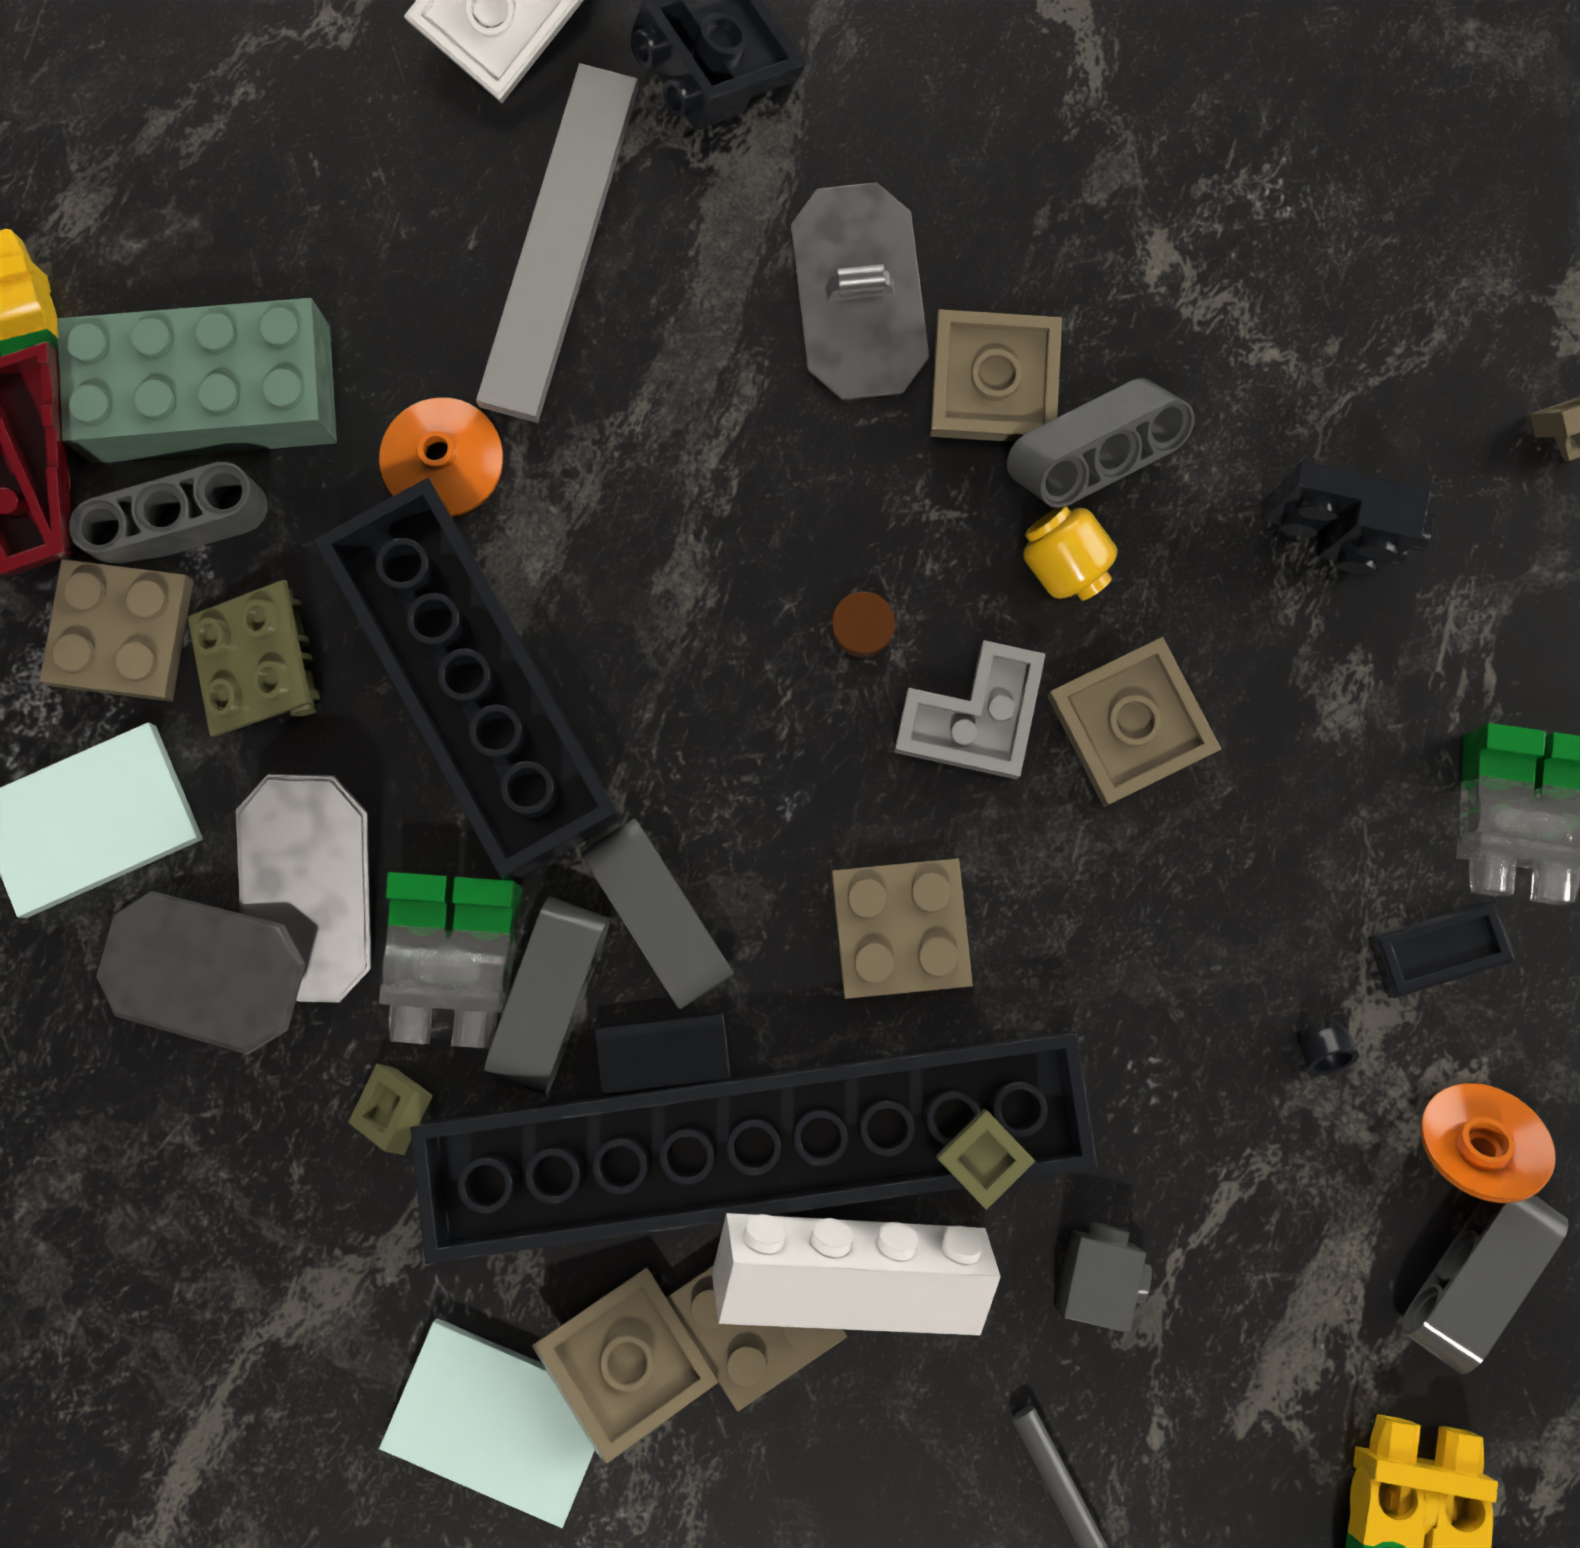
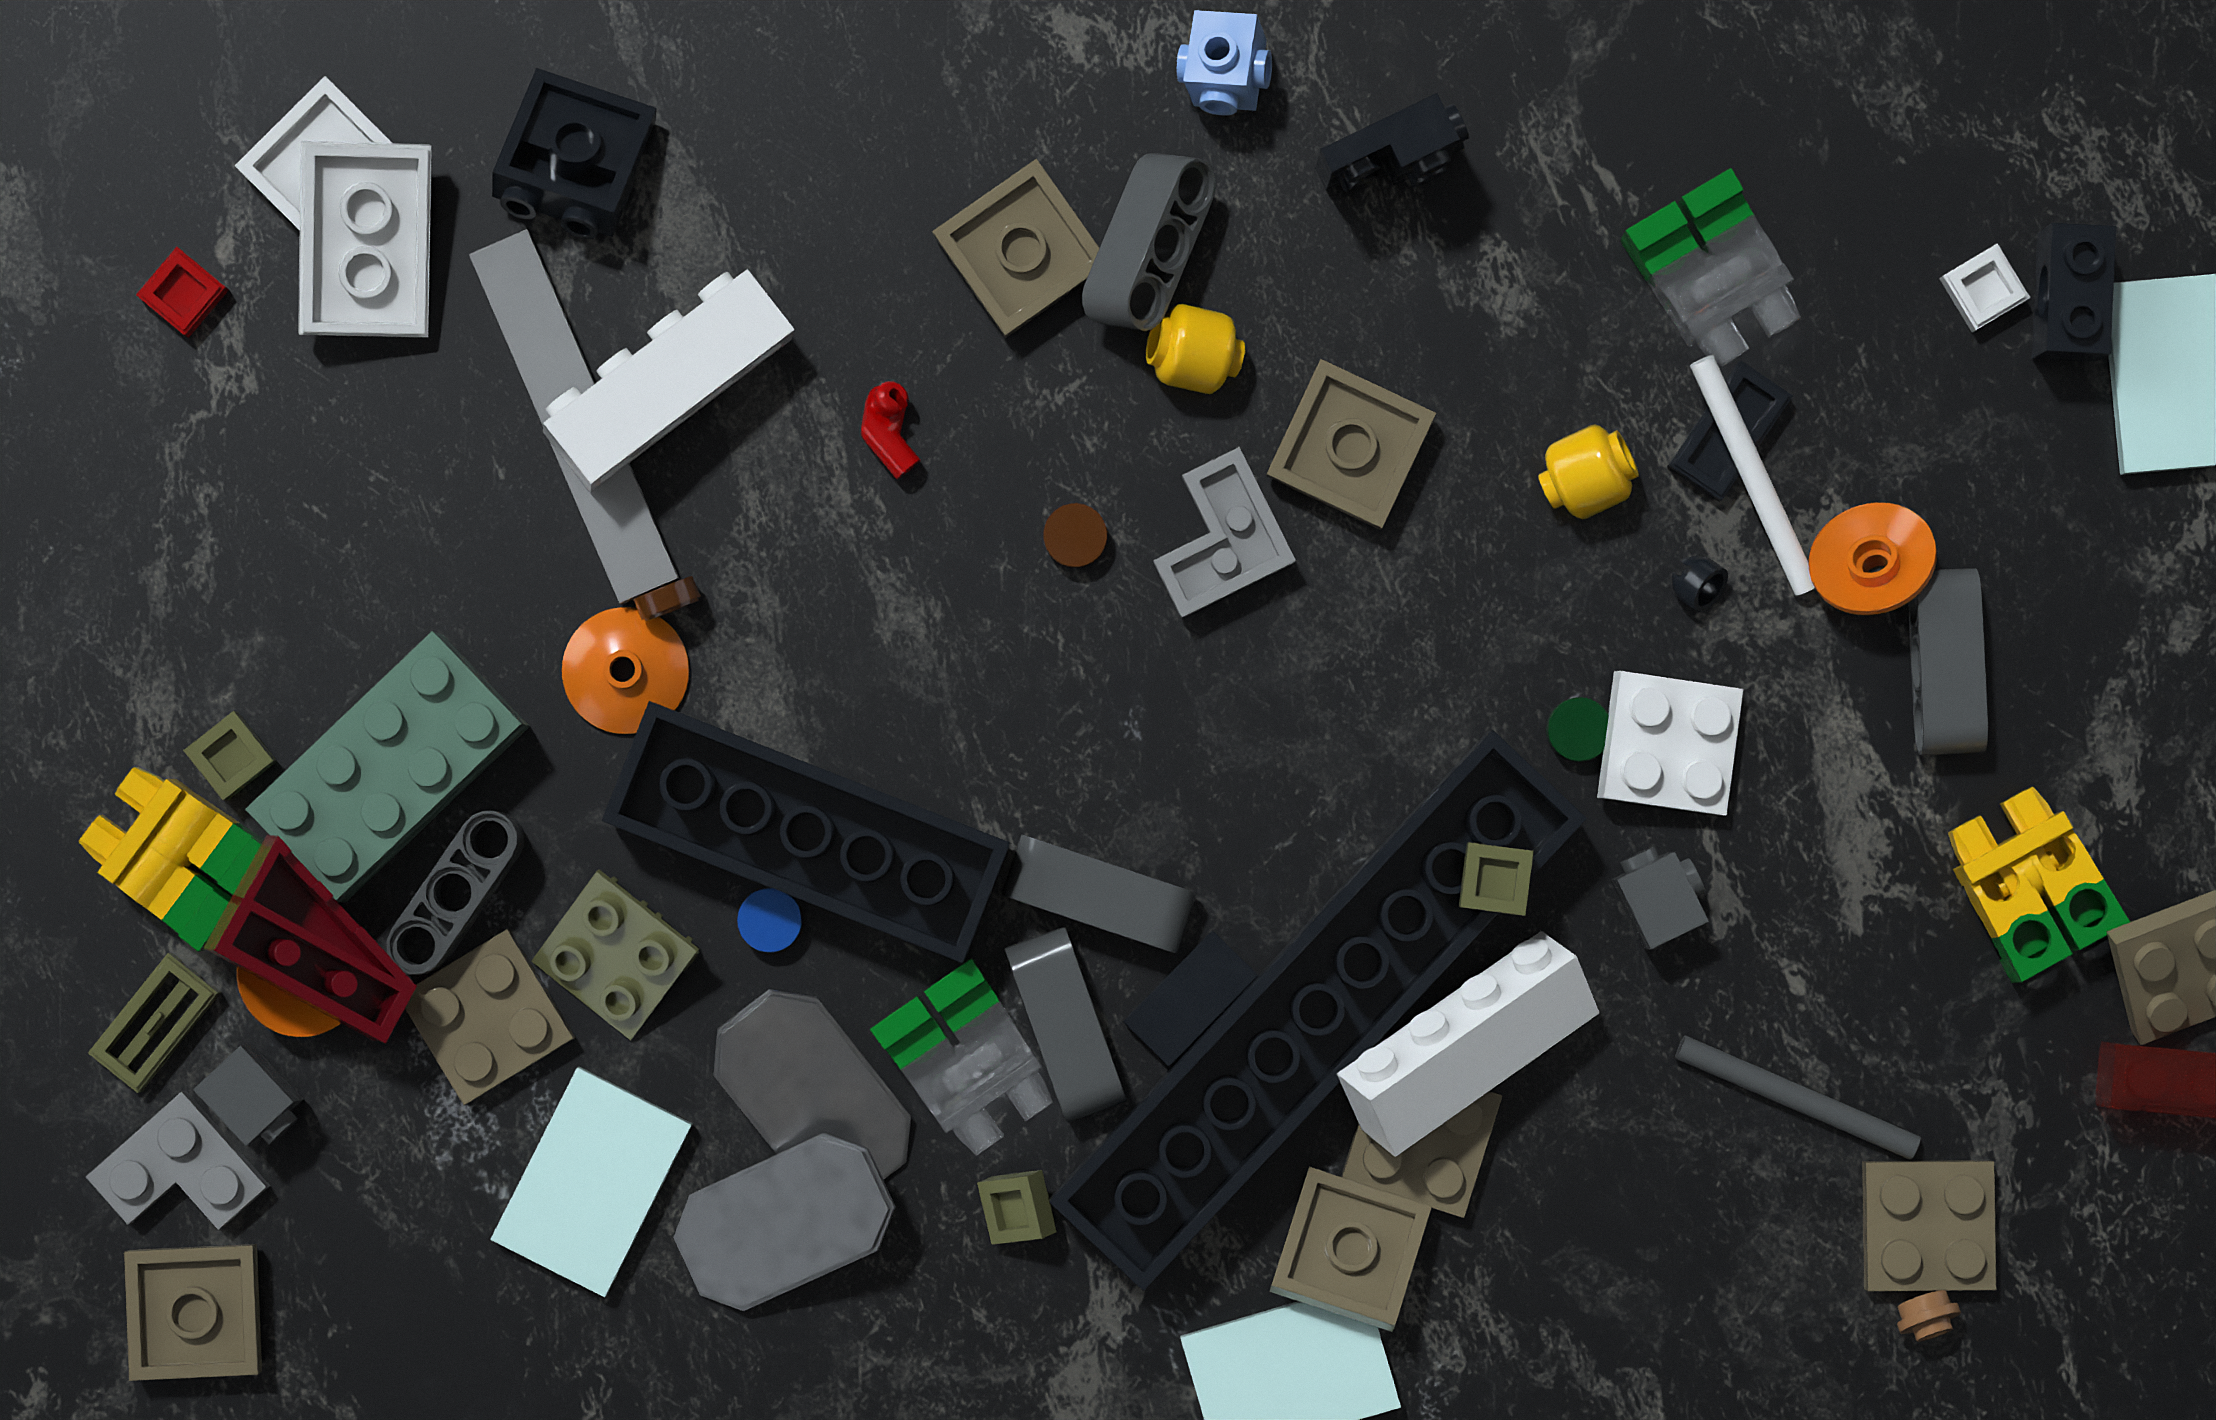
camera: 35 degrees left, 5 degrees up
flat silver shield [791,182,929,401] -> none
dark tan plate [831,858,973,999] -> none
none -> olive plate [183,711,277,801]
none -> white brick [543,269,795,492]
none -> reddish brown tile [633,576,701,622]
none -> blue tile [737,888,803,952]
none -> red arm [861,381,921,480]
none -> light blue brick [1177,10,1272,115]
none -> yellow head [1539,425,1639,519]
none -> dark green tile [1546,697,1609,761]
none -> white plate [1597,671,1743,815]
none -> white bar [1690,355,1815,595]

